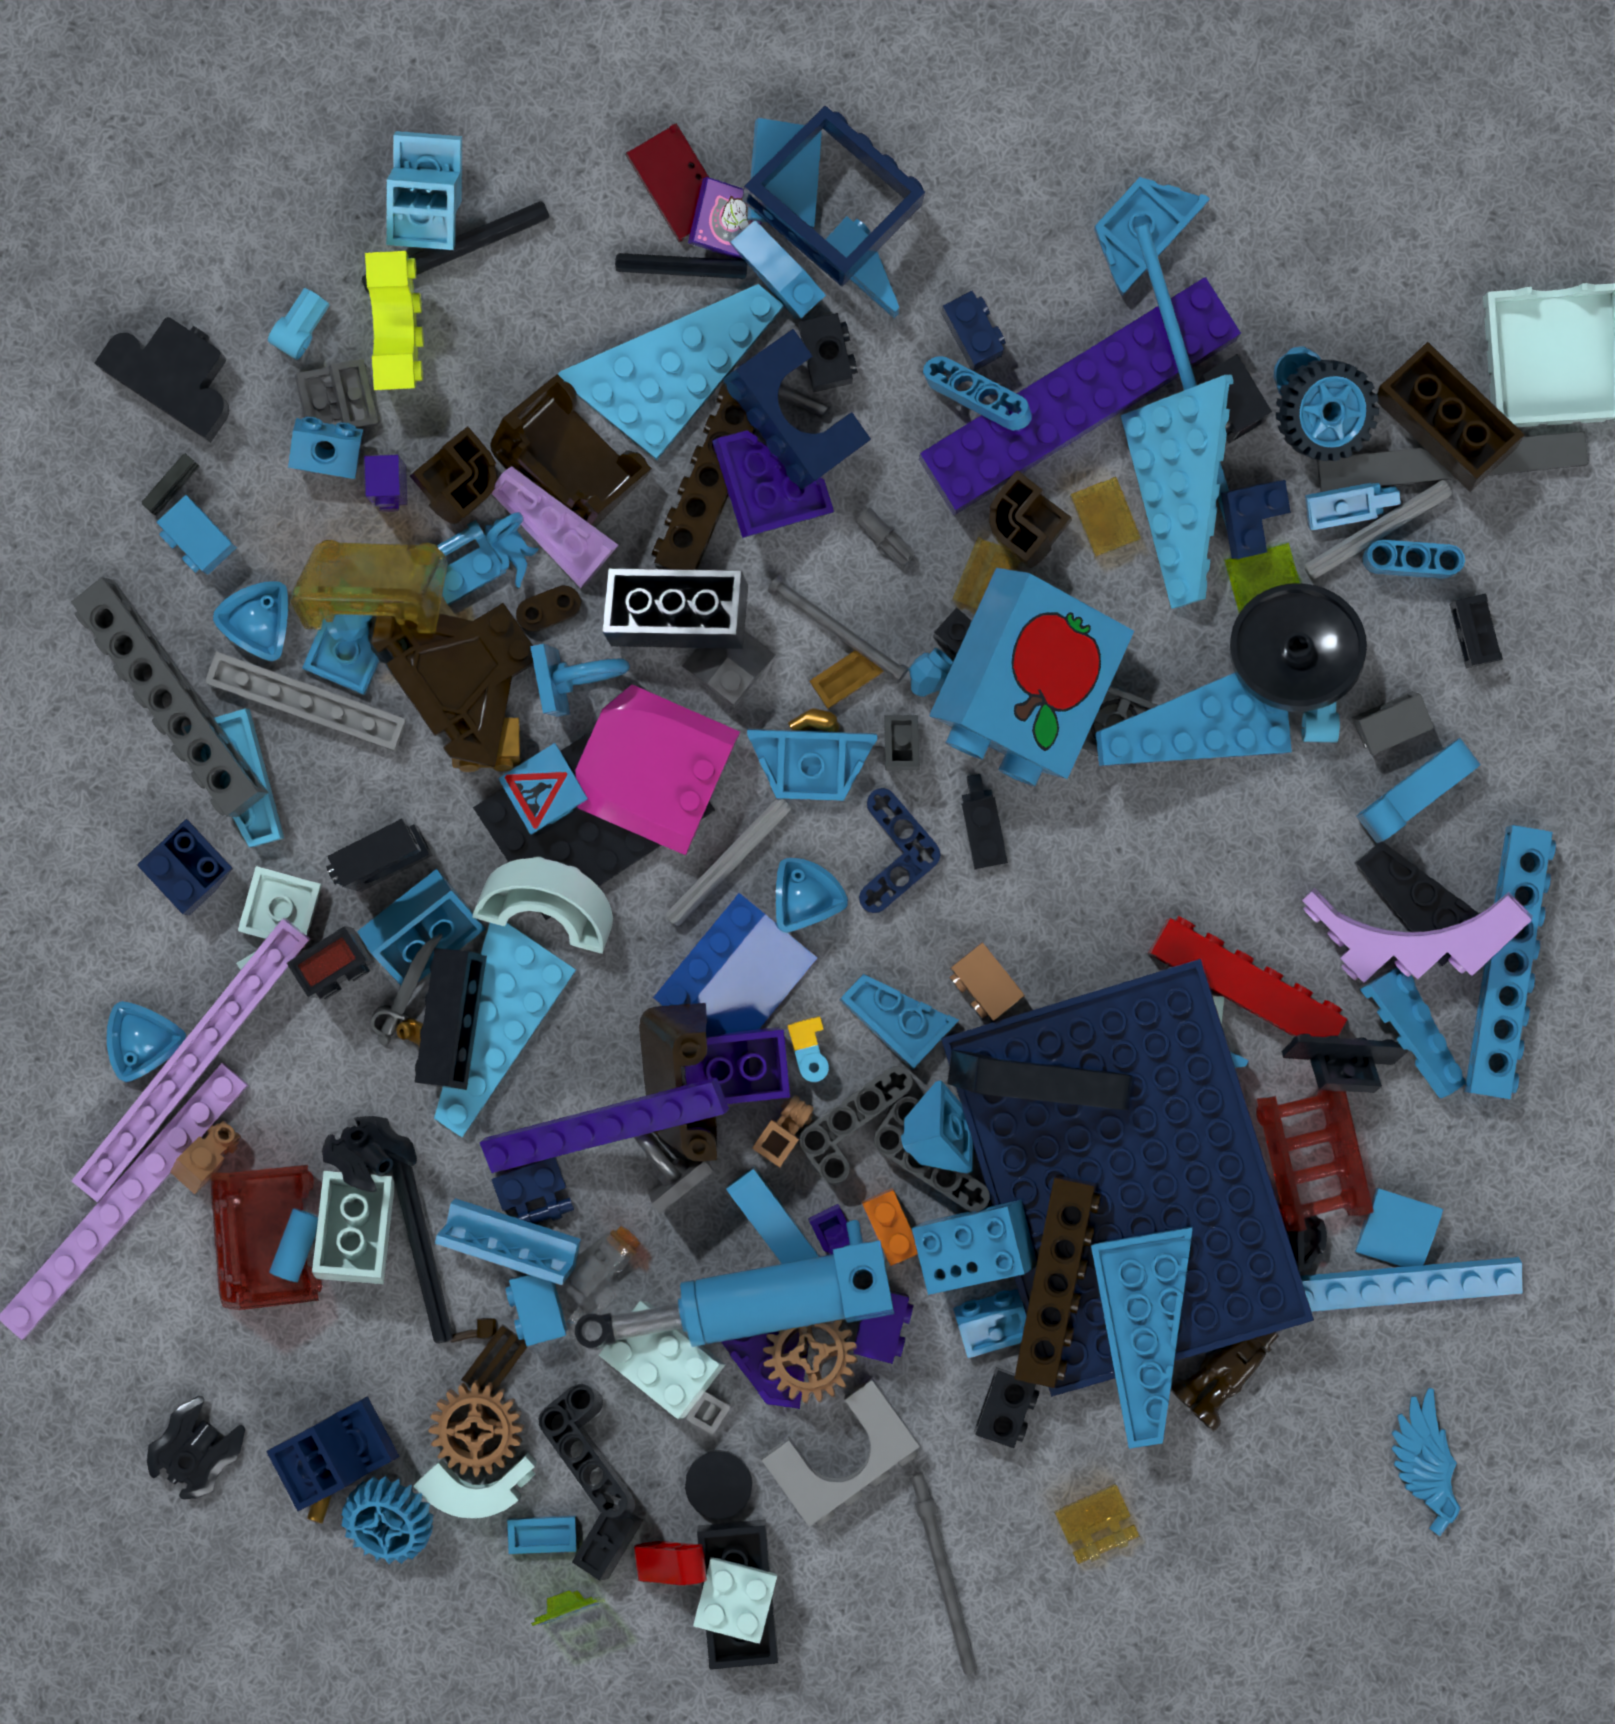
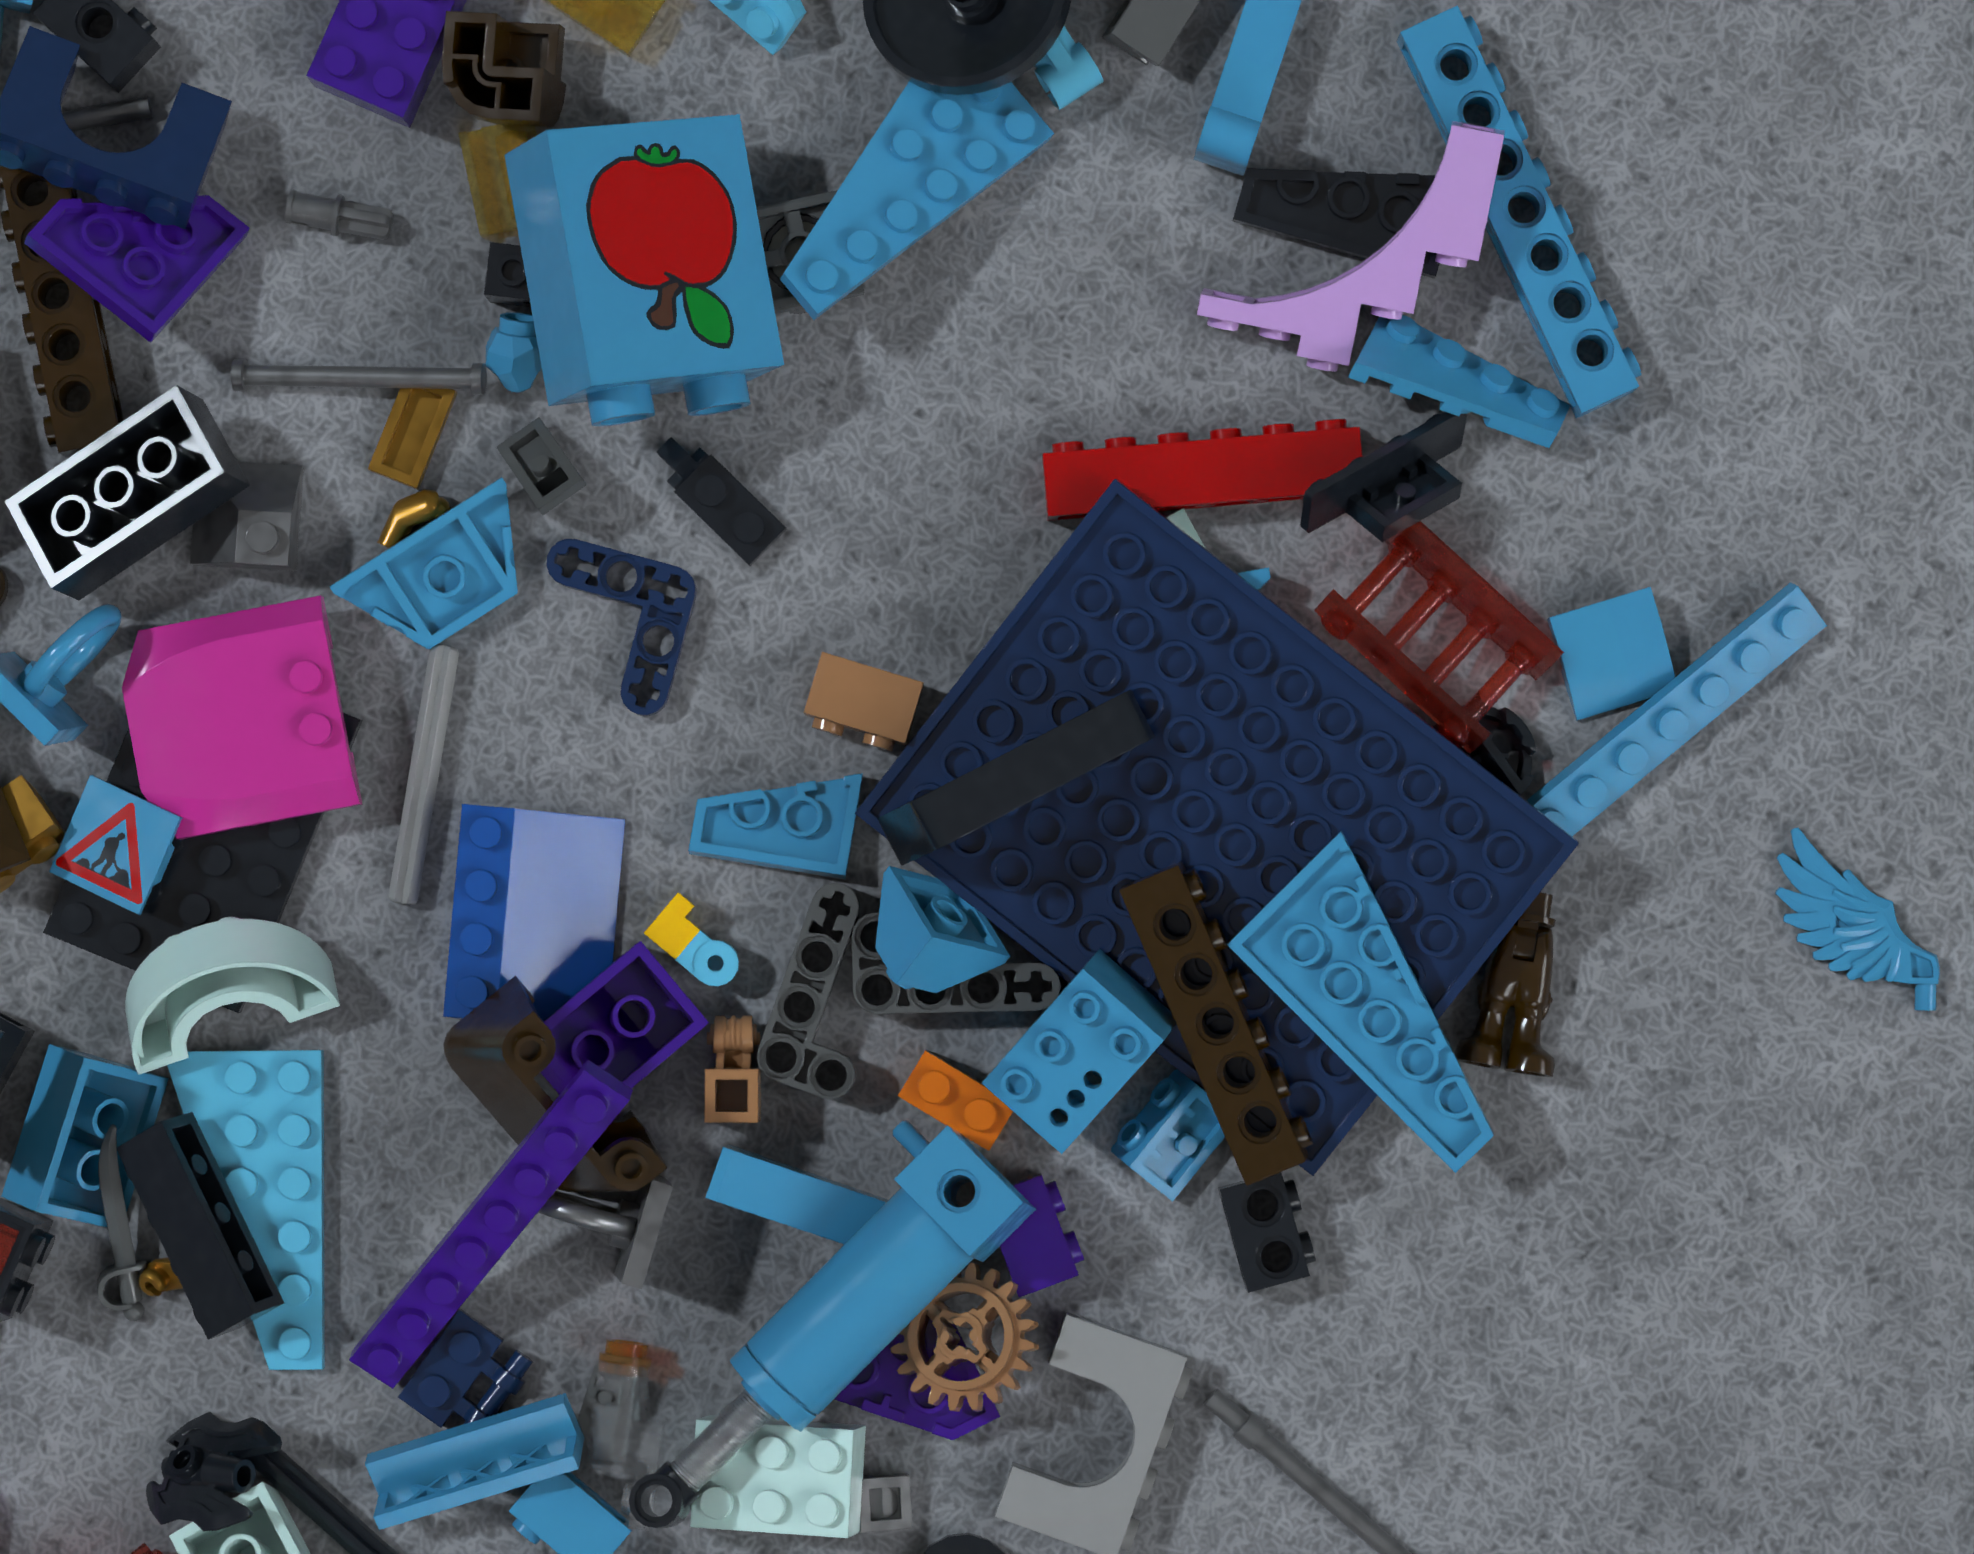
camera: 35 degrees left, 0 degrees up
dark azure hat [776,858,848,933] -> none
dark purple slope [808,1204,850,1255] -> none
clear yellow plate [1054,1483,1140,1564] -> none

